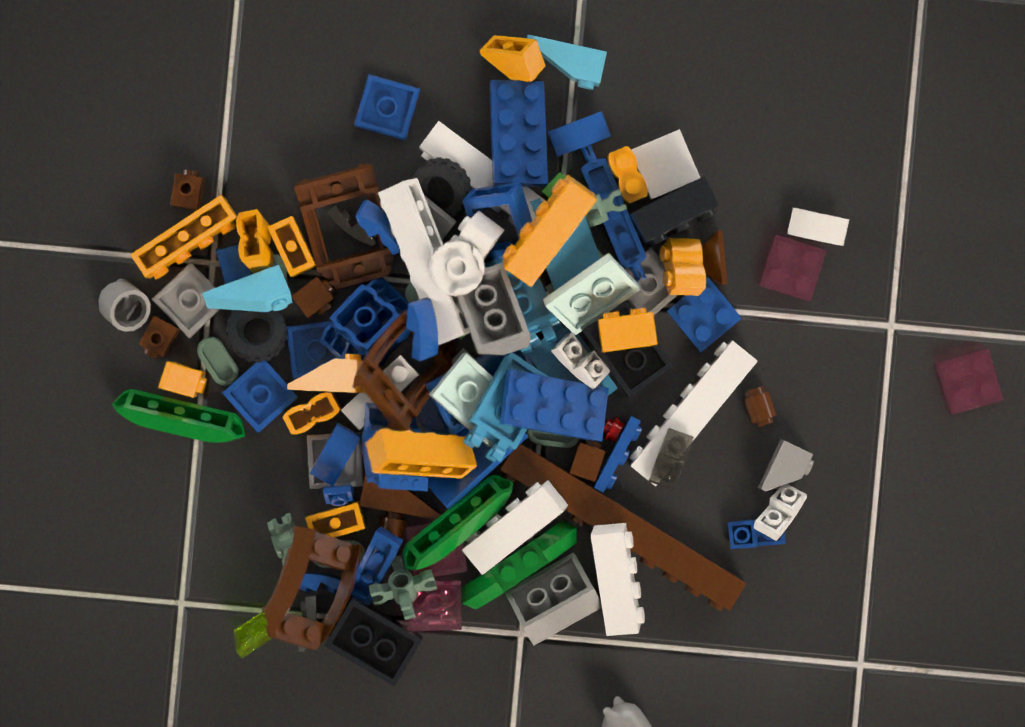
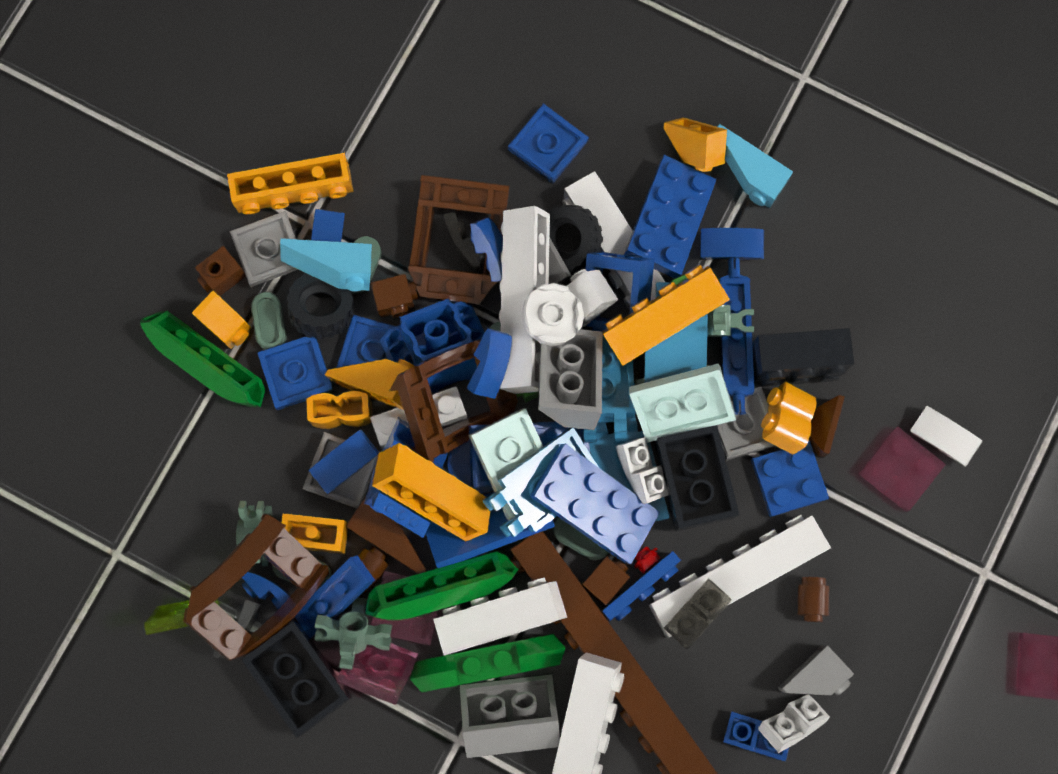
camera: 20 degrees right, 10 degrees down
light grey piece [98,279,151,332] -> none
reddish brown brick [170,170,205,211] -> none
light orange brick [236,209,274,274] -> none
light orange brick [268,216,316,277] -> none
blue slope [323,484,355,506] -> none
light orange brick [597,308,657,352] -> none
light orange brick [607,146,648,206] -> none
white tile [632,129,700,200] -> none

